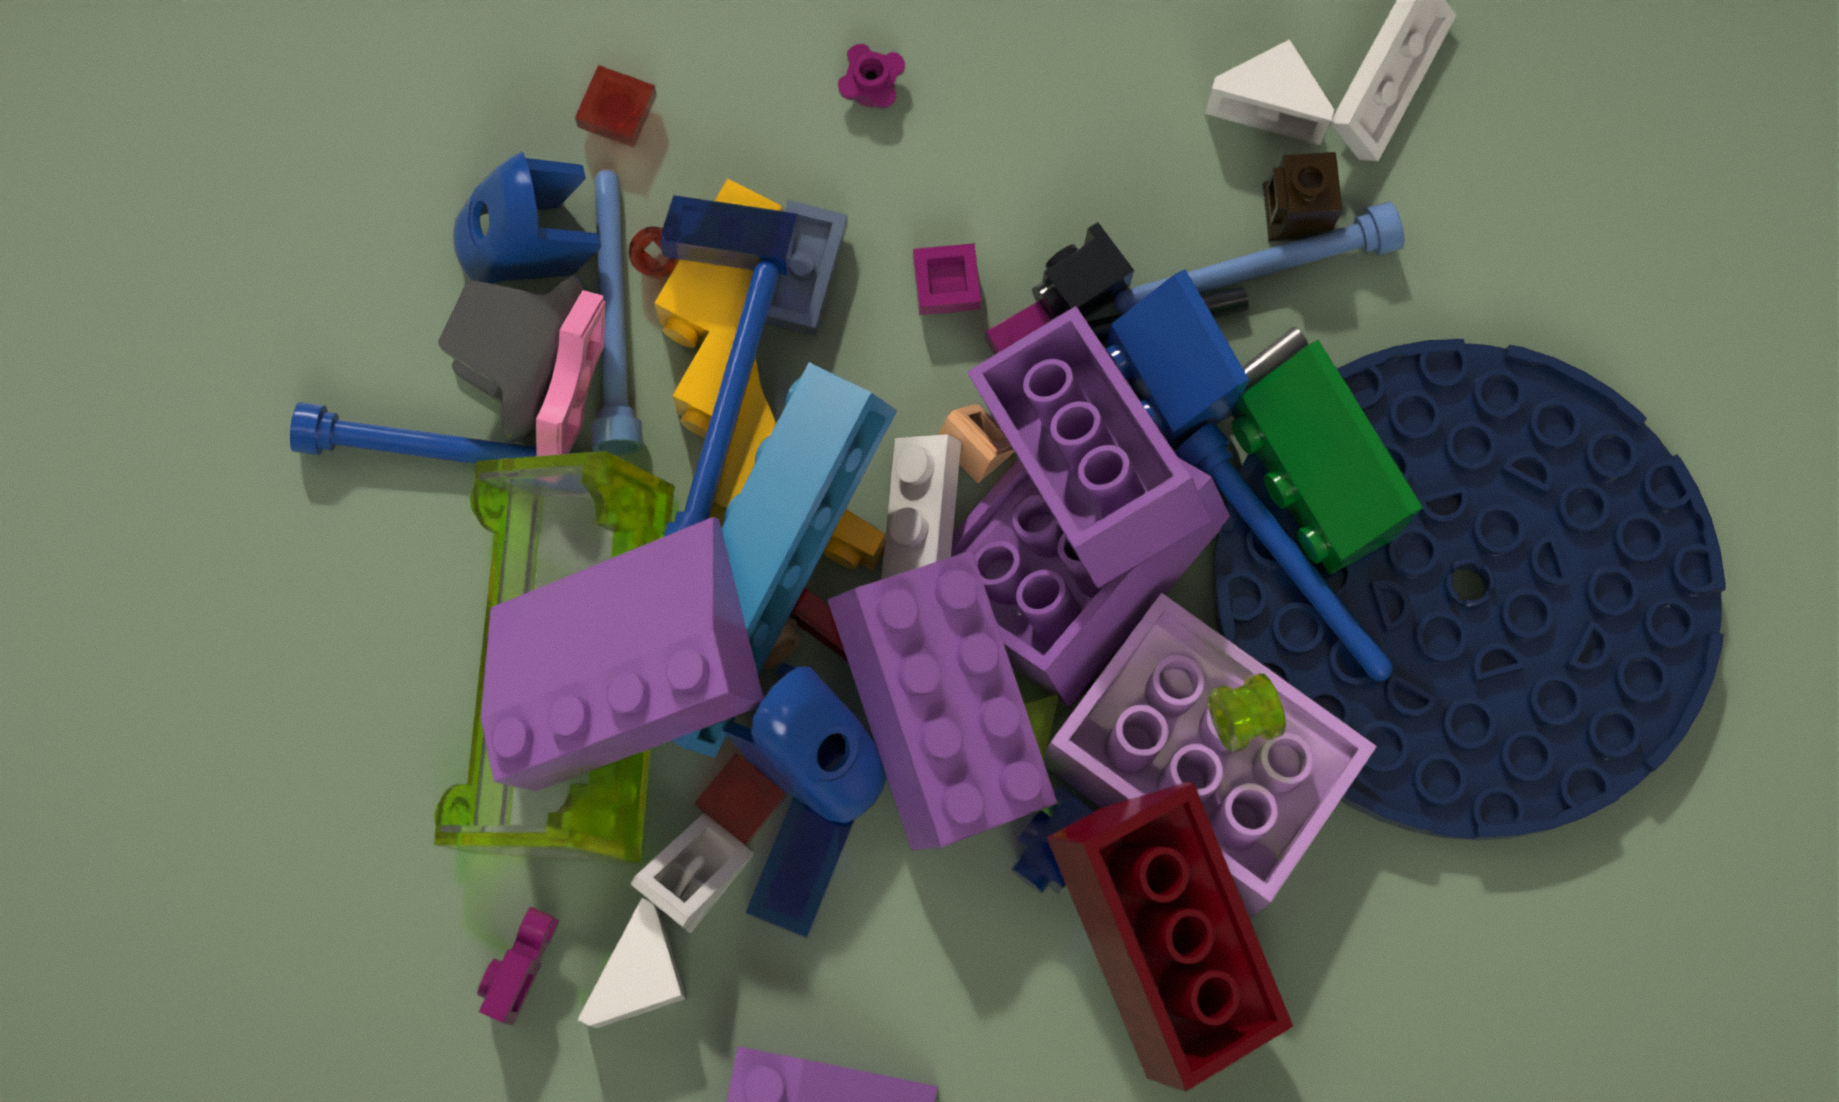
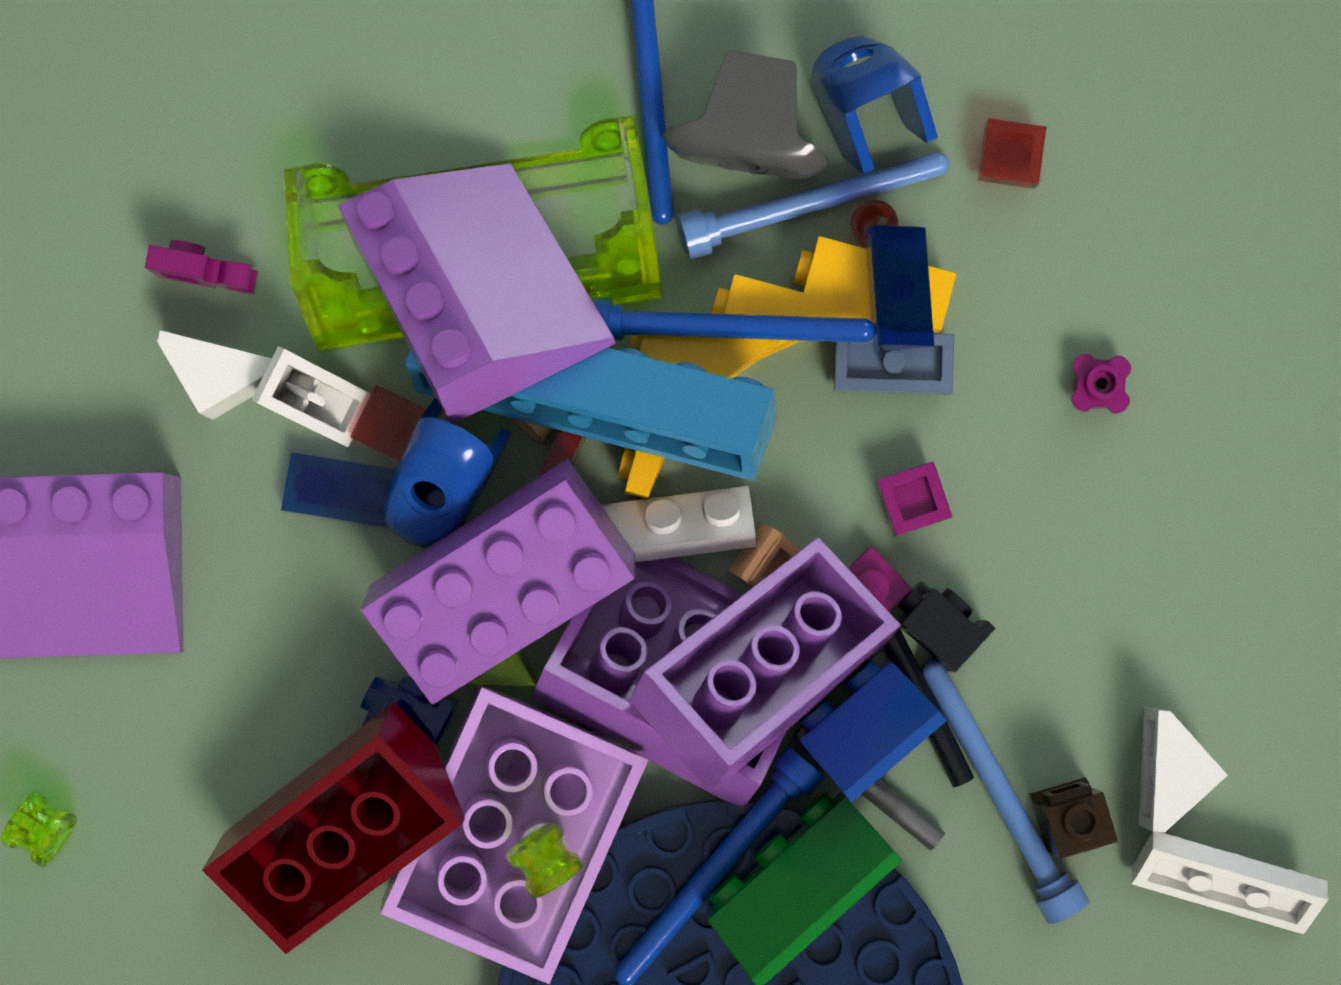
camera: 80 degrees right, 10 degrees up
bright pink tile [536,290,606,470] -> none

